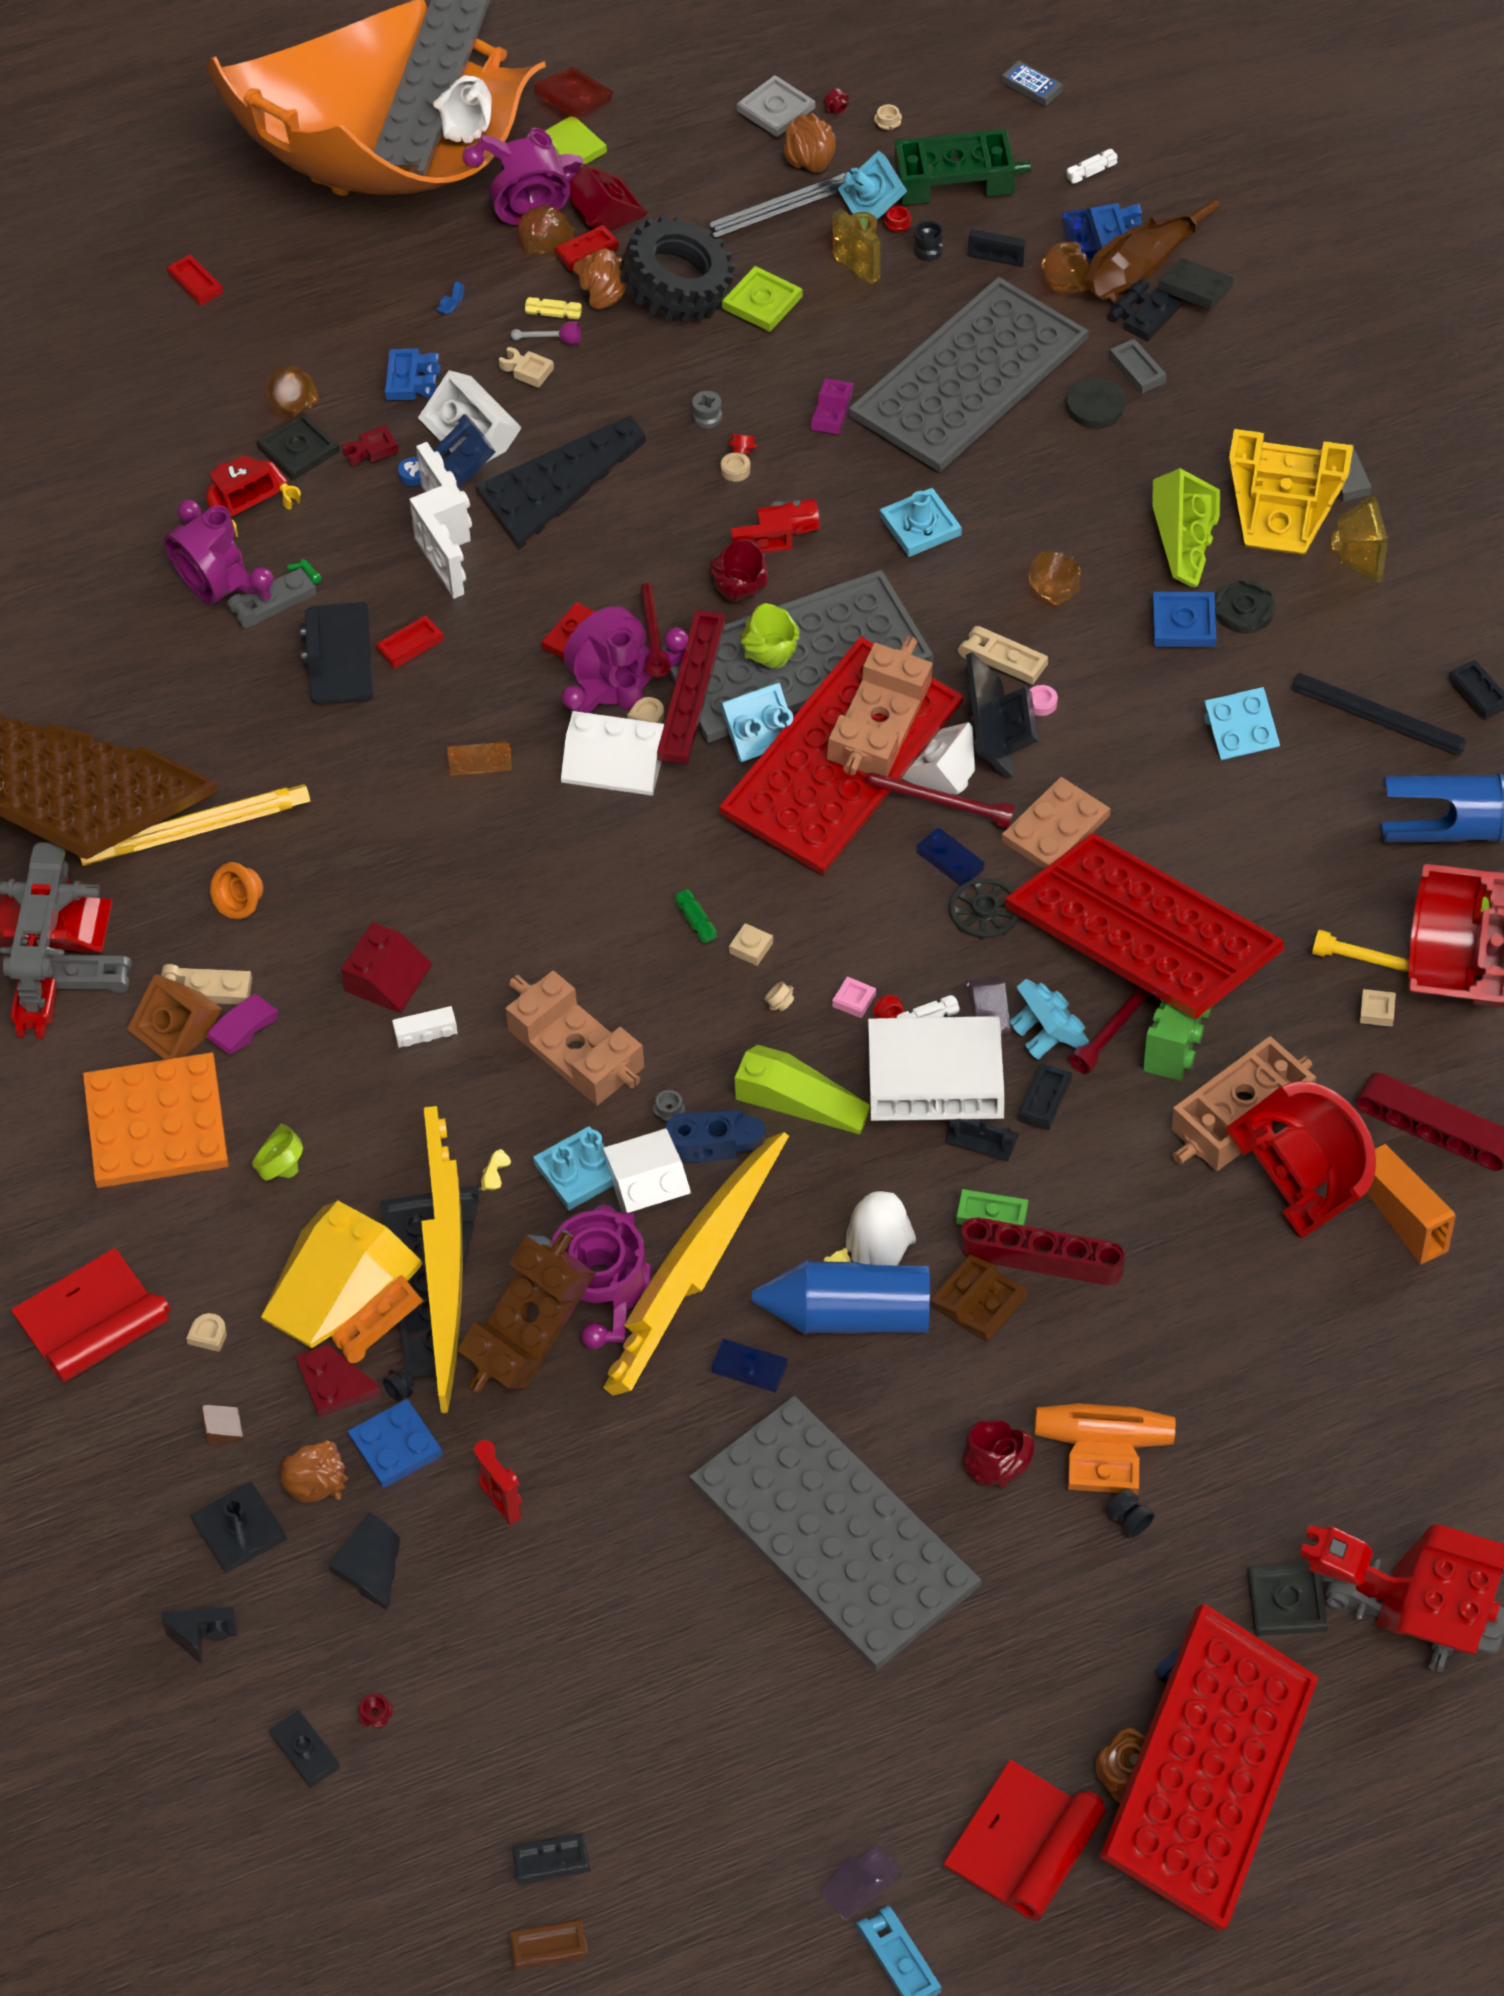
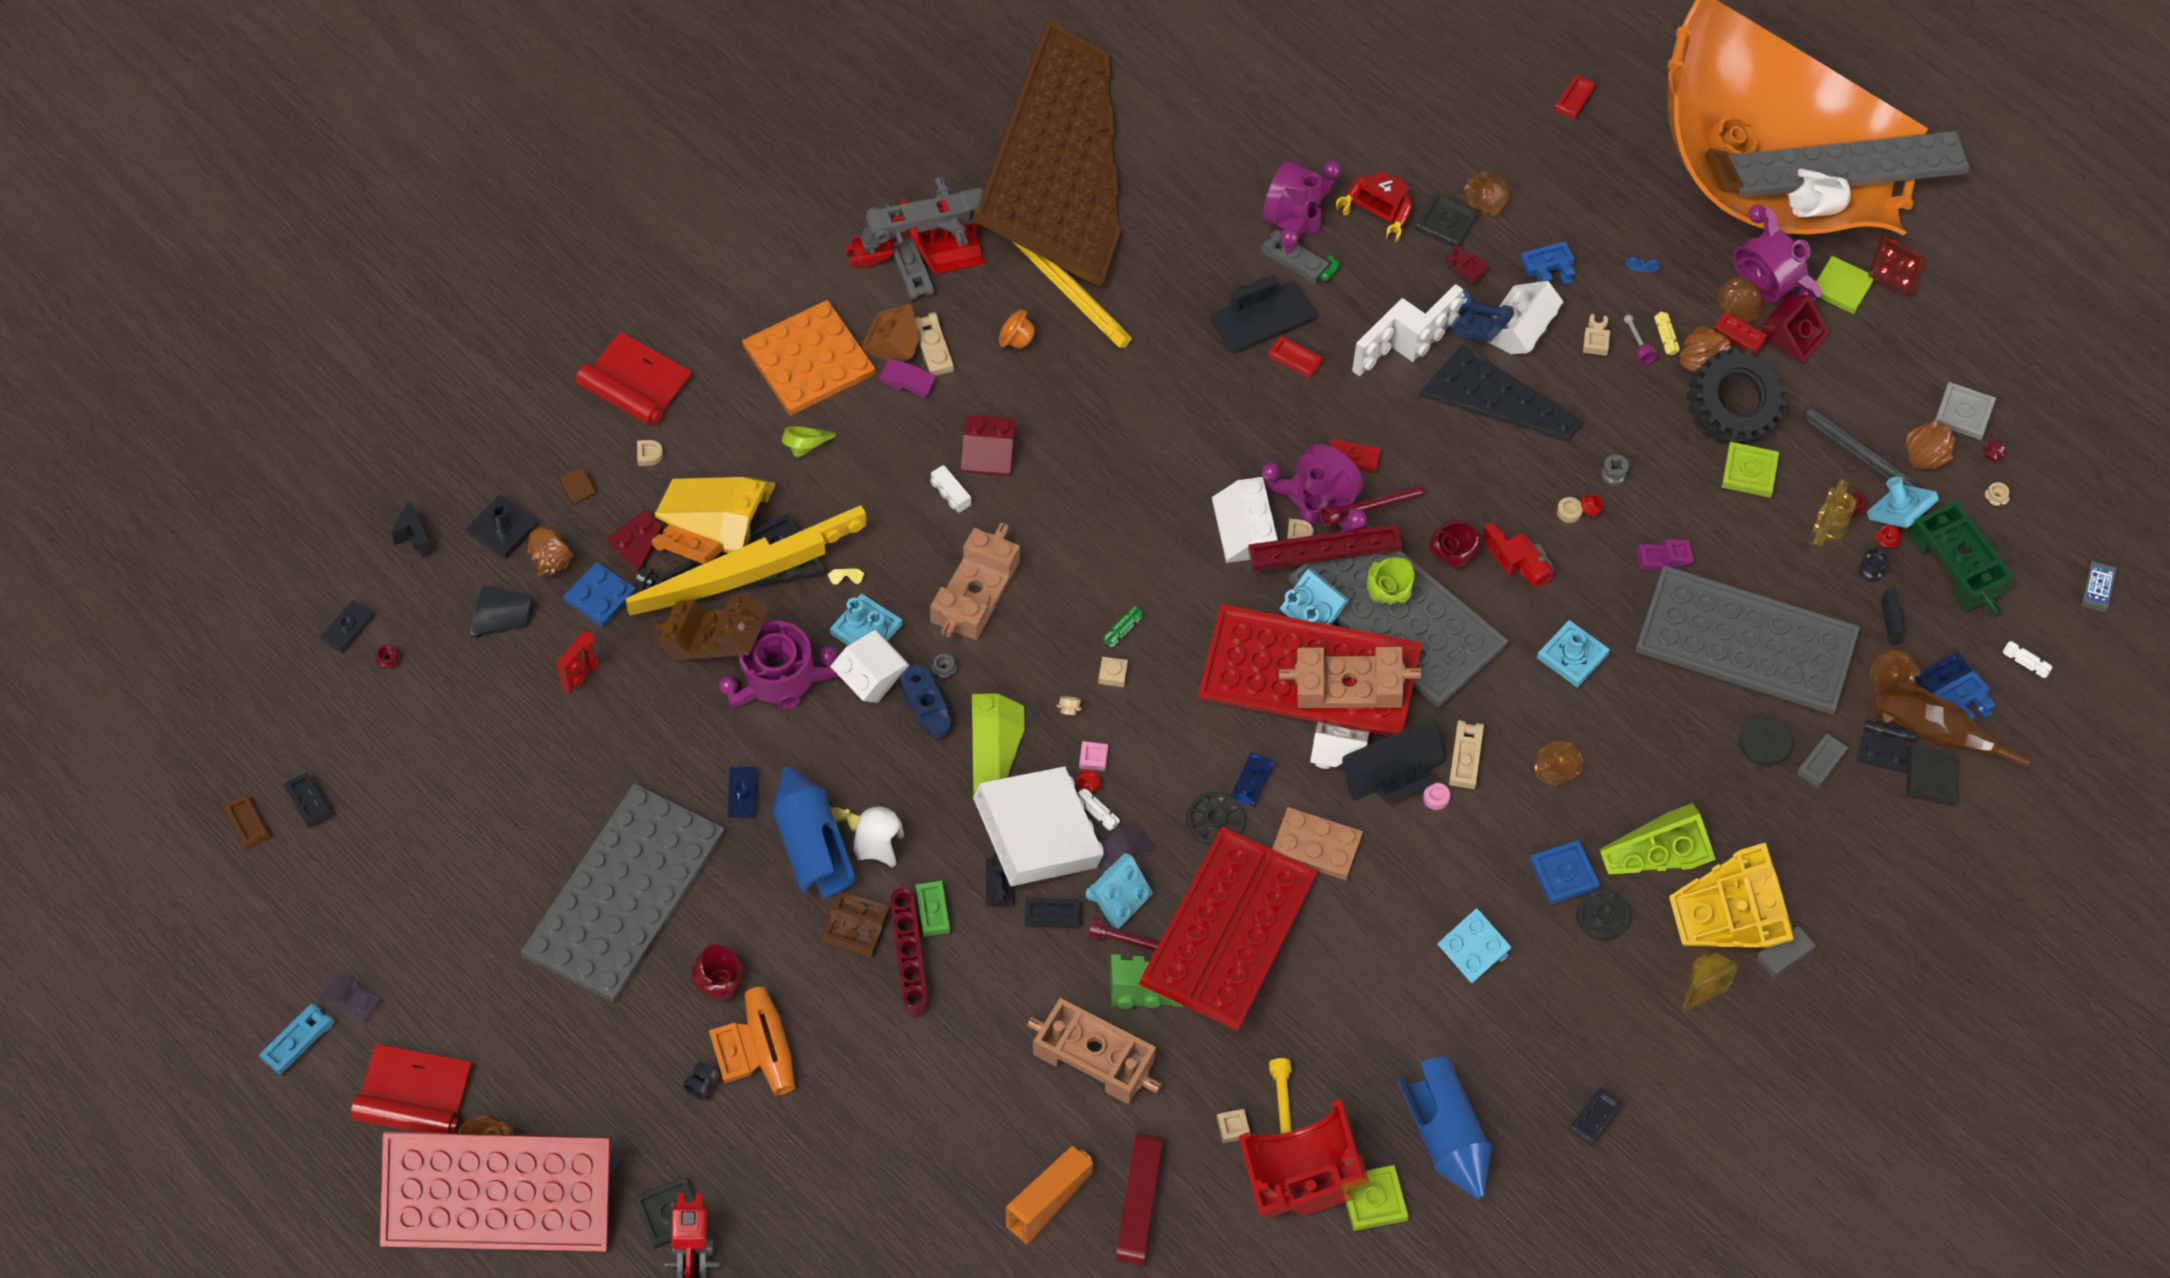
camera: 65 degrees right, 5 degrees up
clear orange hinge [447,741,512,775] -> none
yellow slope [603,1132,789,1396] -> none
dark red piece [865,772,1015,829] -> none
red piece [1225,1081,1376,1239] -> none
black axle [1292,673,1467,755] -> none

